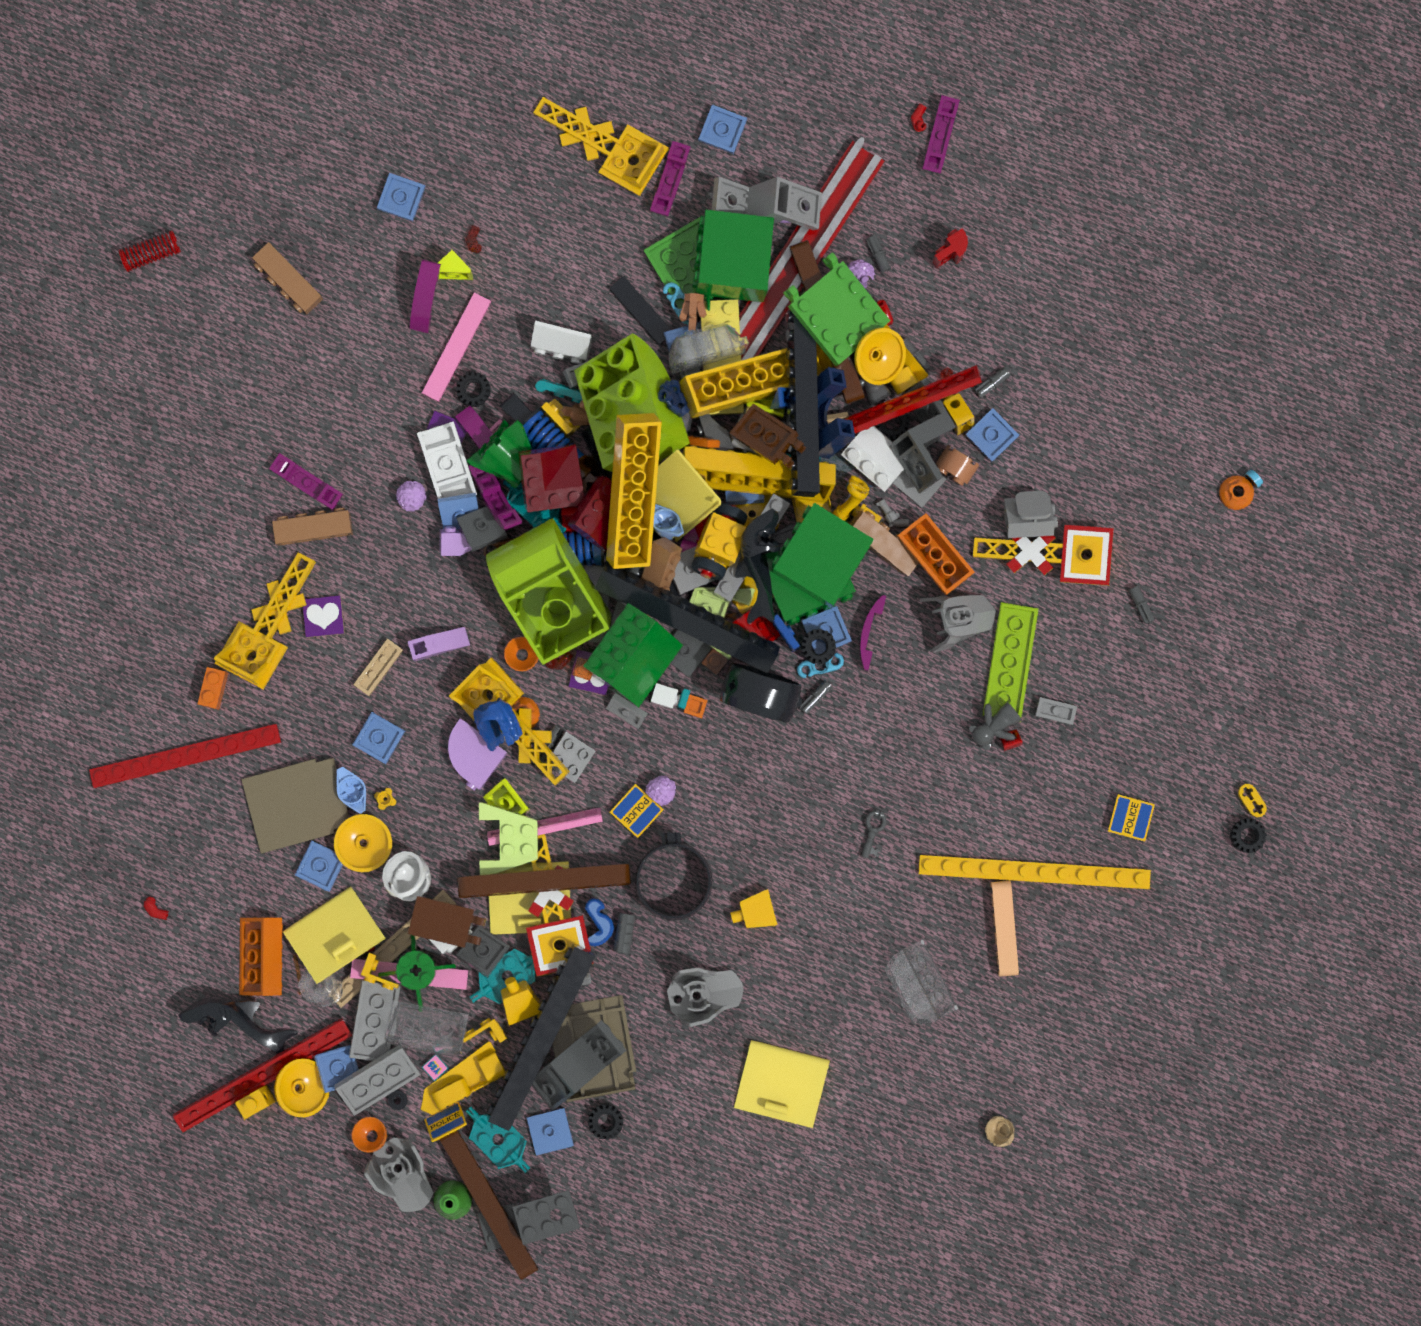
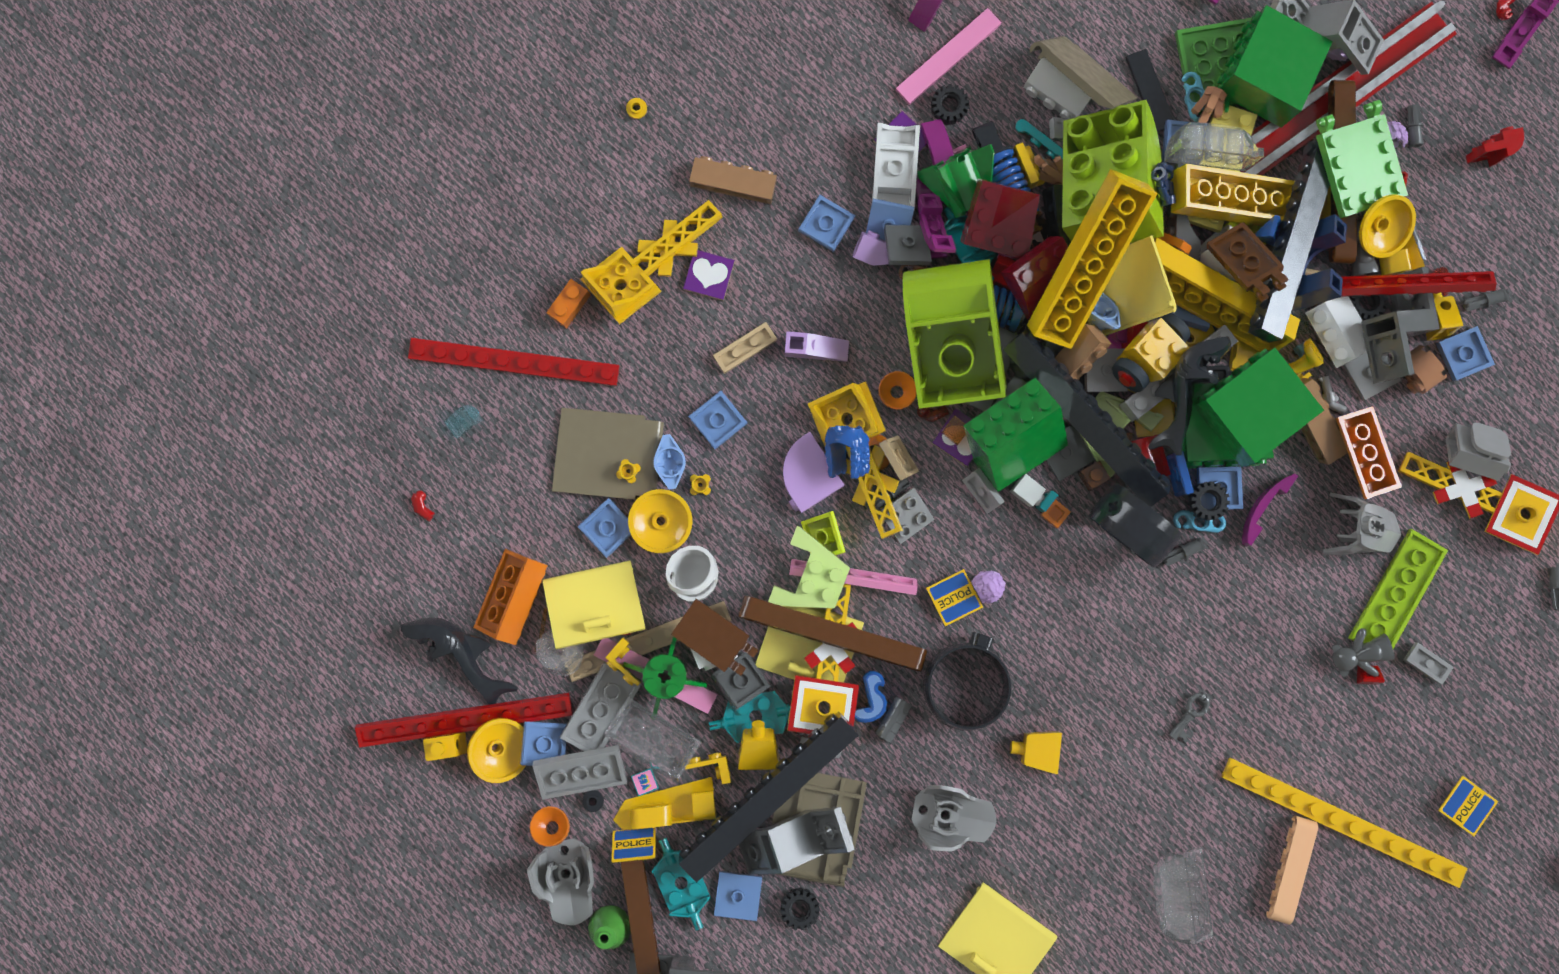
camera: 20 degrees right, 0 degrees up
magenta slope [269,453,343,510] -> none
lavender piece [396,481,426,511] -> none
none -> clear light blue bracket [444,404,483,439]
none -> yellow plate [616,459,641,484]
none -> yellow plate [626,98,647,119]
none -> medium blue plate [798,194,855,252]
none -> tan tile [879,435,919,481]
none -> dark tan piece [1030,36,1138,109]

